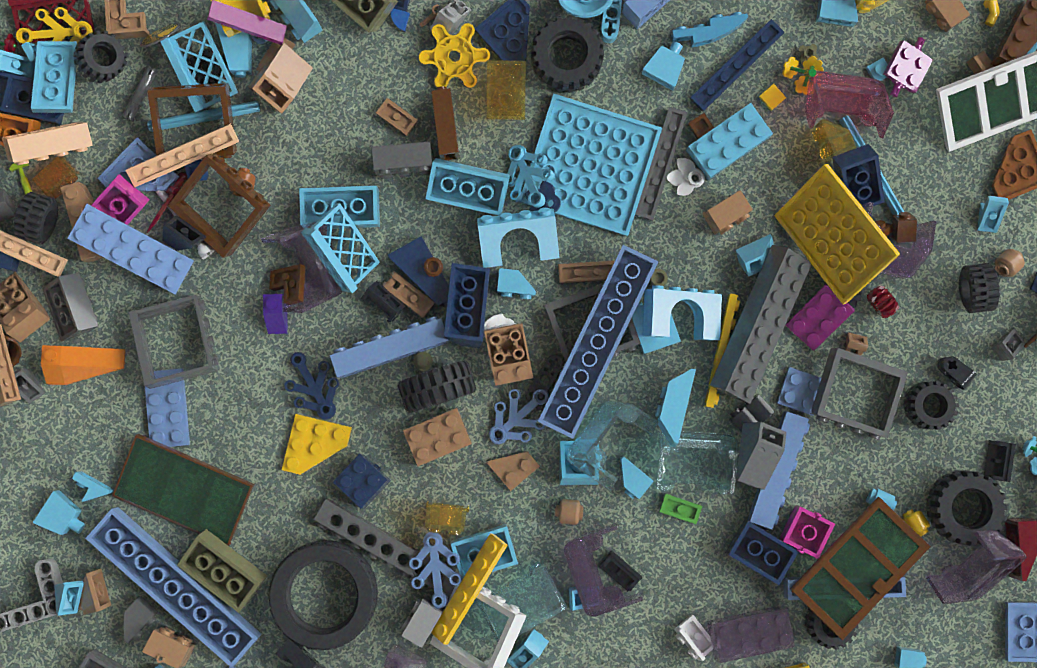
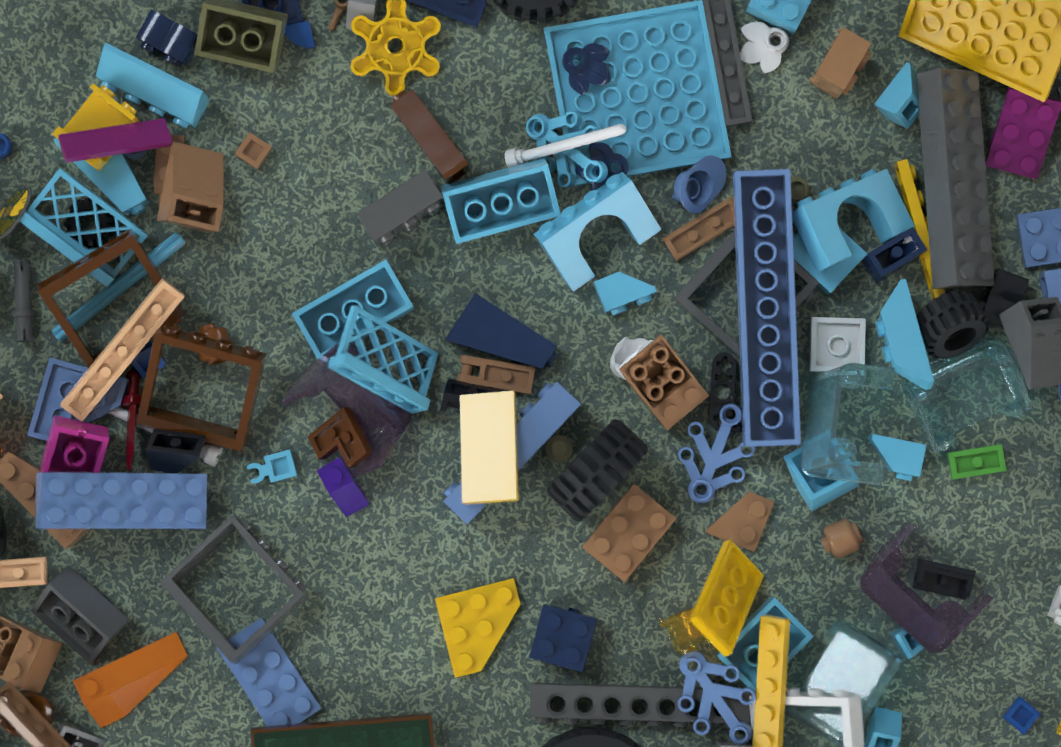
camera: 30 degrees left, 0 degrees up
dark blue plant [284,352,340,419] -> none
medium nougat plate [376,98,418,136] -> none
reddish brown plate [424,257,443,277] -> none
dark blue slope [443,263,490,348] -> none
clear yellow brick [487,60,526,120] -> none
none -> medium nougat plate [235,132,273,170]
none -> medium azure plate [247,449,298,484]
none -> tile [460,391,519,505]
none -> white piece [505,124,626,168]
none -> dark blue plate [562,43,611,95]
none -> medium blue piece [672,155,726,213]
none -> yellow tile [689,539,764,656]
none -> white plate [809,317,866,373]
none -> dark blue slope [862,227,927,284]
none -> black tyre [916,290,990,359]

